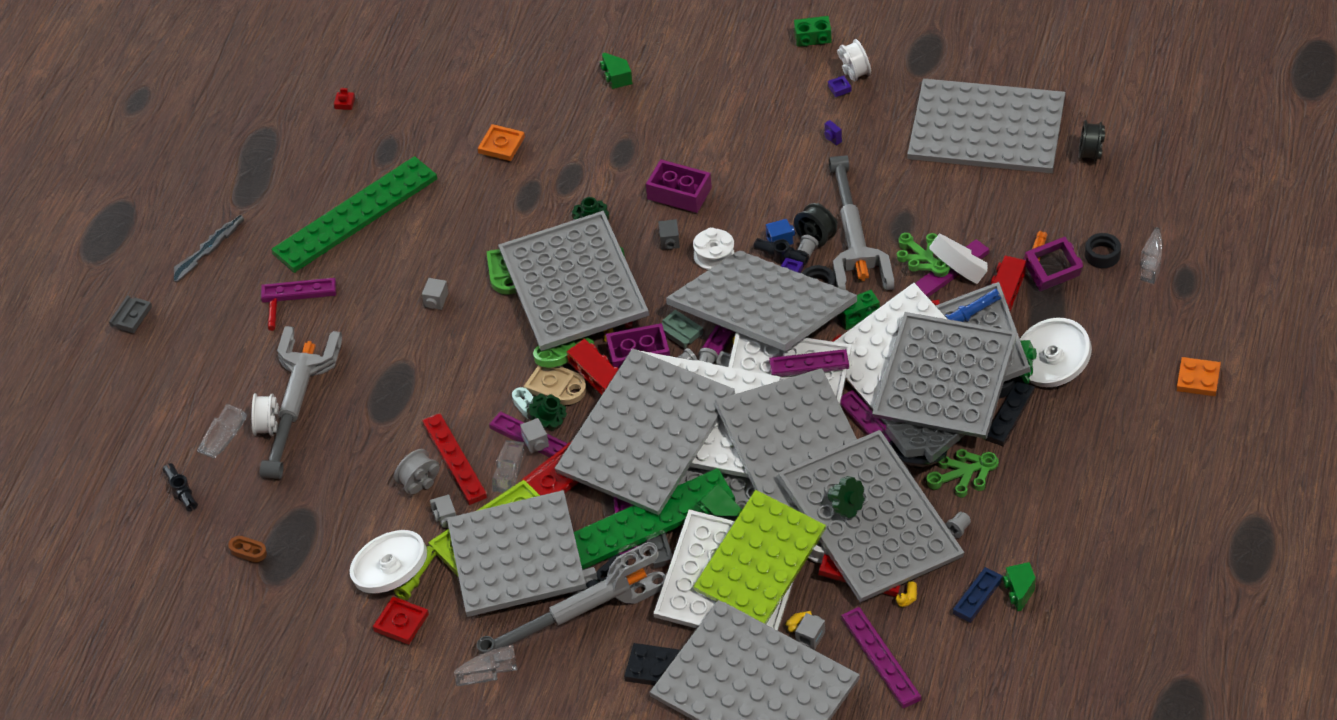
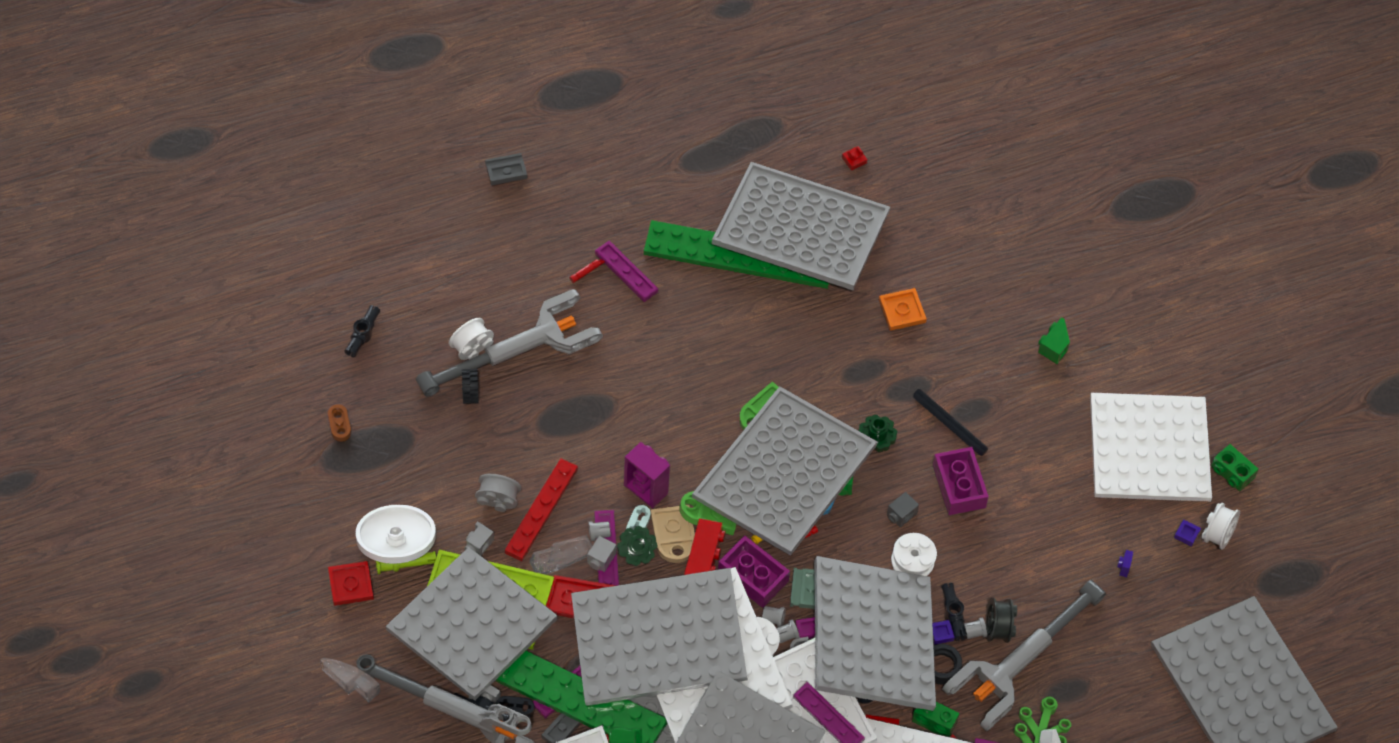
camera: 45 degrees right, 10 degrees up
flat silver sword [174,215,244,282] -> none
clear slope [197,404,247,459] -> none
light grey brick [422,278,448,310] -> none
blue brick [766,219,795,245] -> none
none -> black tyre [462,369,479,404]
none -> light grey bush [588,521,610,541]
none -> magenta brick [624,442,670,509]
none -> light grey plate [712,162,890,290]
none -> black axle [913,389,988,456]
none -> white plate [1090,393,1212,502]

